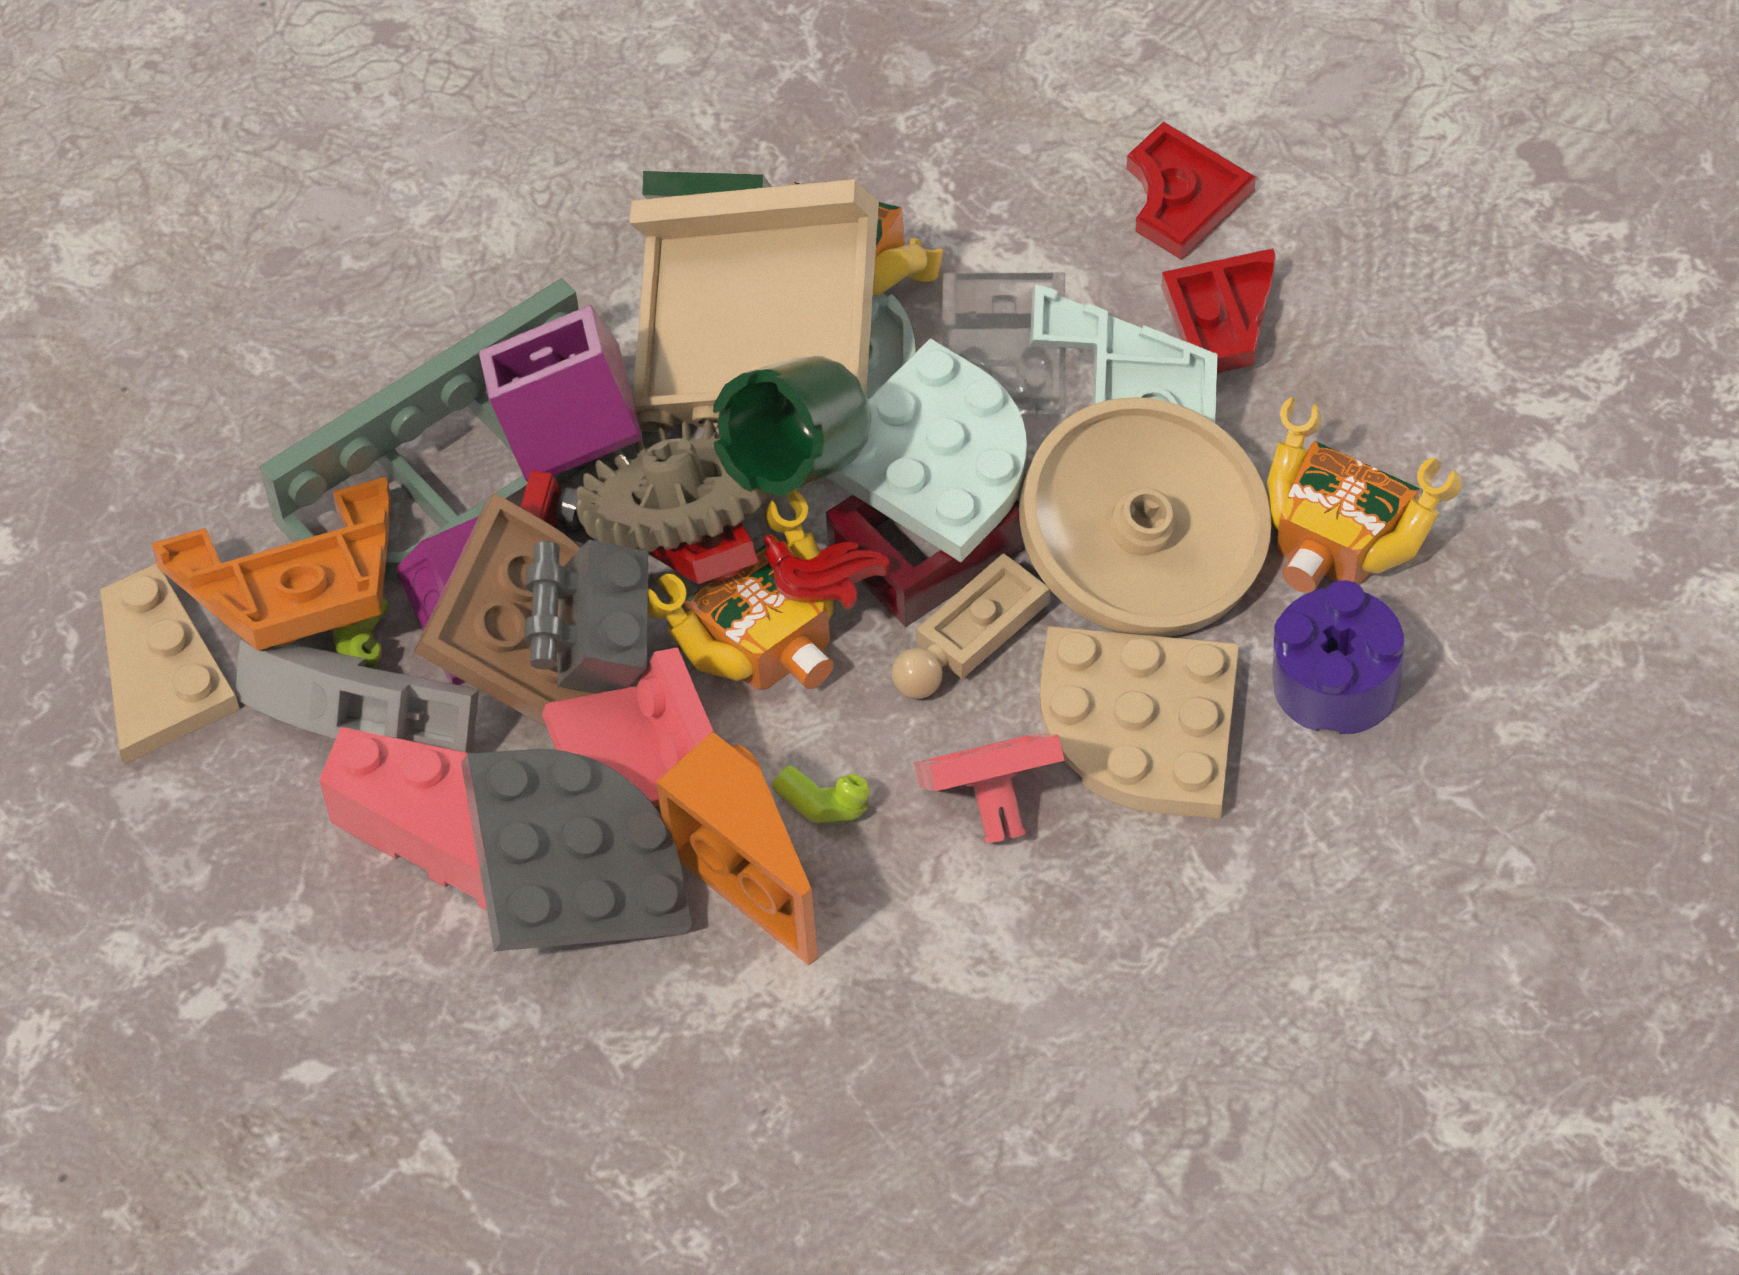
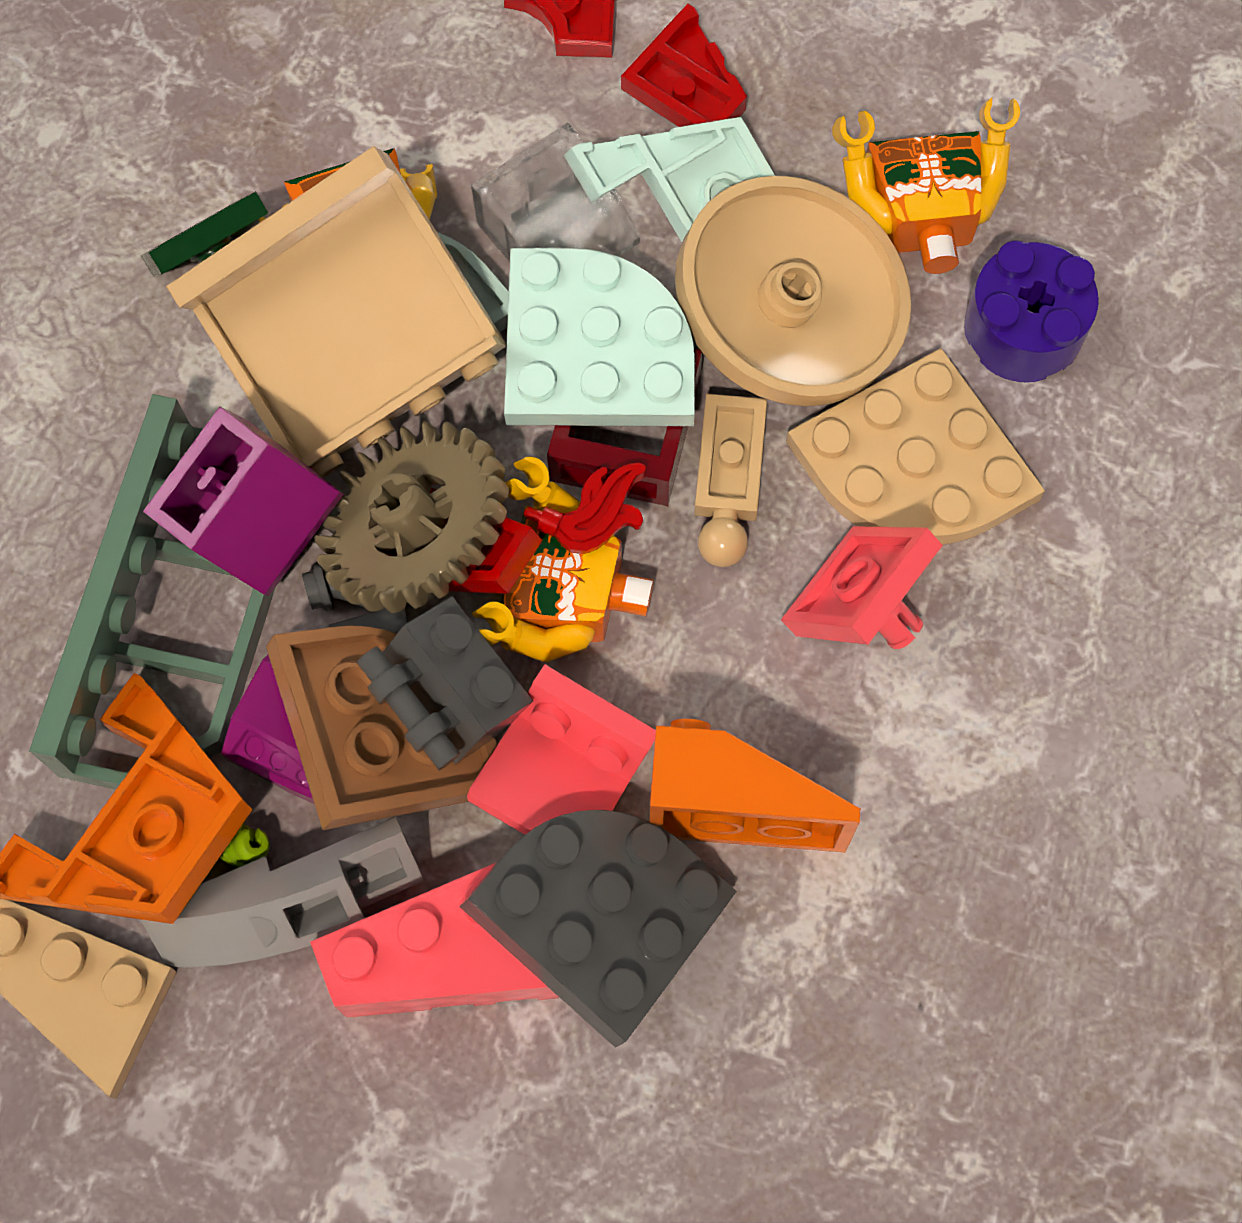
camera: 40 degrees left, 15 degrees up
red tile [520,470,562,529] -> none
dark green cylinder [713,356,871,496] -> none
lime arm [772,765,871,823] -> none

